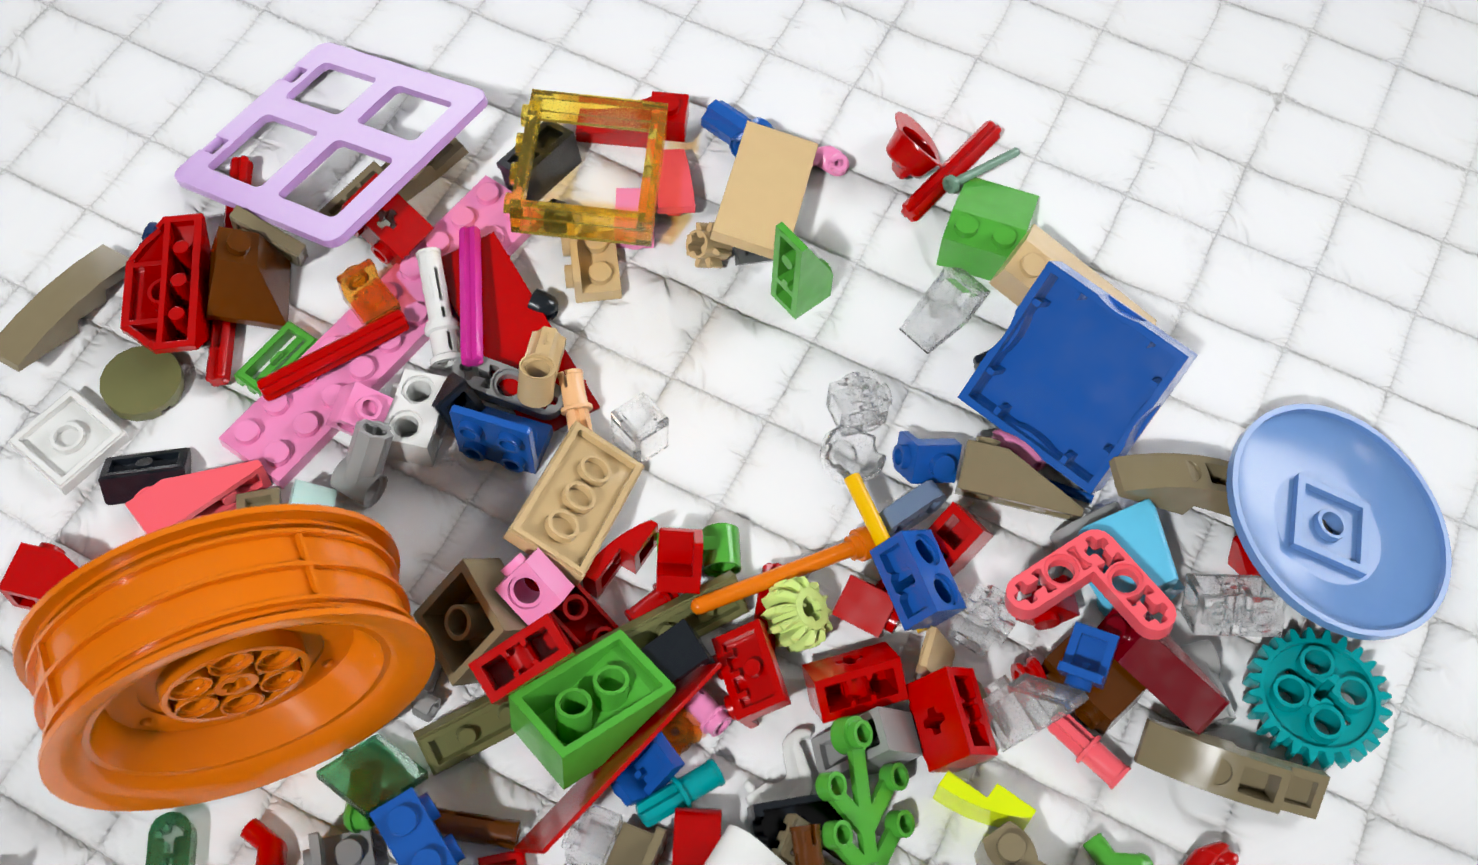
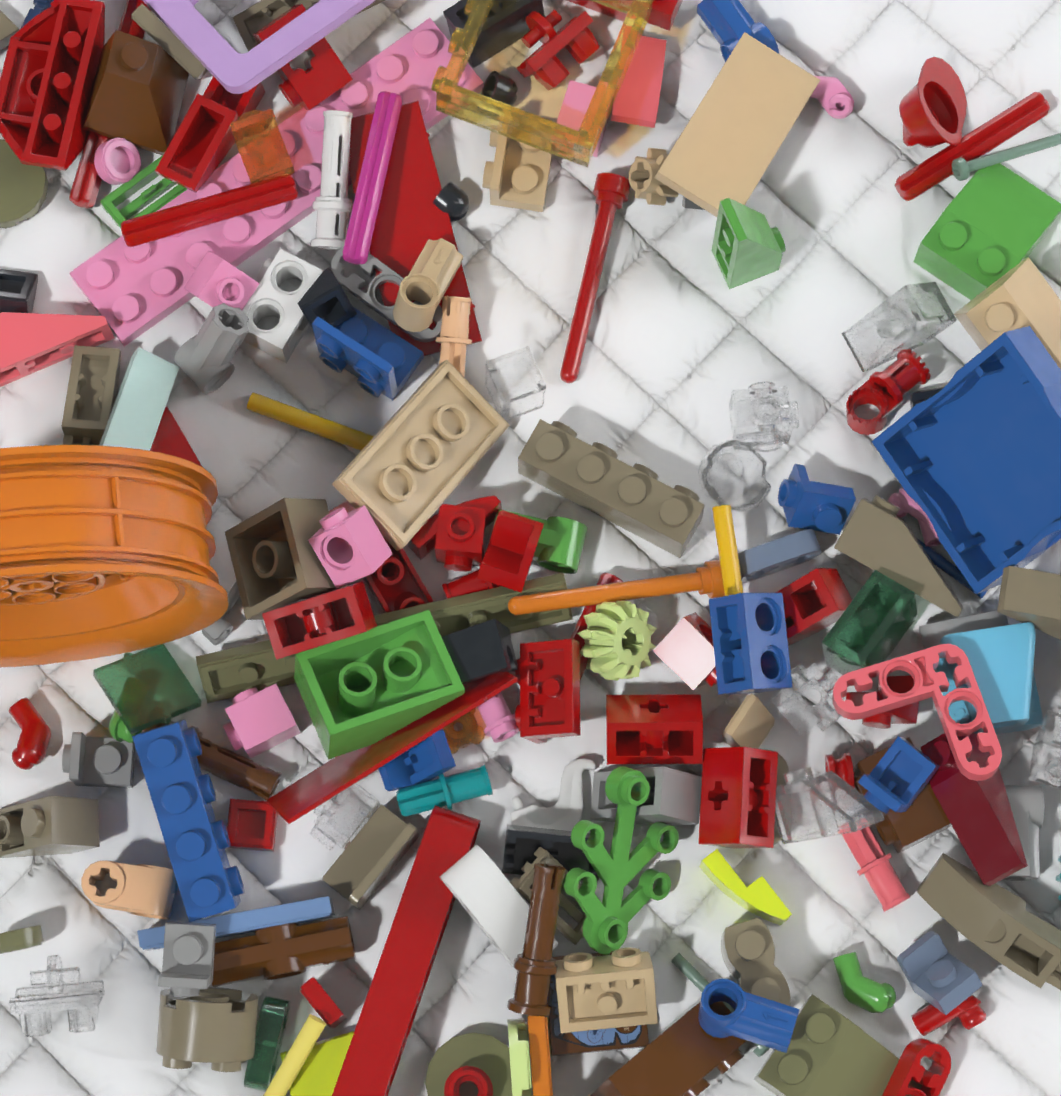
camera: 20 degrees right, 15 degrees up
none -> bright pink tile [94,138,141,185]
none -> red slope [155,76,266,193]
none -> bright pink brick [223,683,301,759]
none -> yellow bar [247,392,374,451]
none -> red bracket [435,504,486,572]
none -> red hips [516,10,600,90]
none -> dark tan brick [518,419,705,558]
none -> red piece [560,173,631,384]
none -> clear green brick [821,570,918,679]
none -> red connector [846,349,931,435]
none -> sand blue bracket [897,930,983,1015]

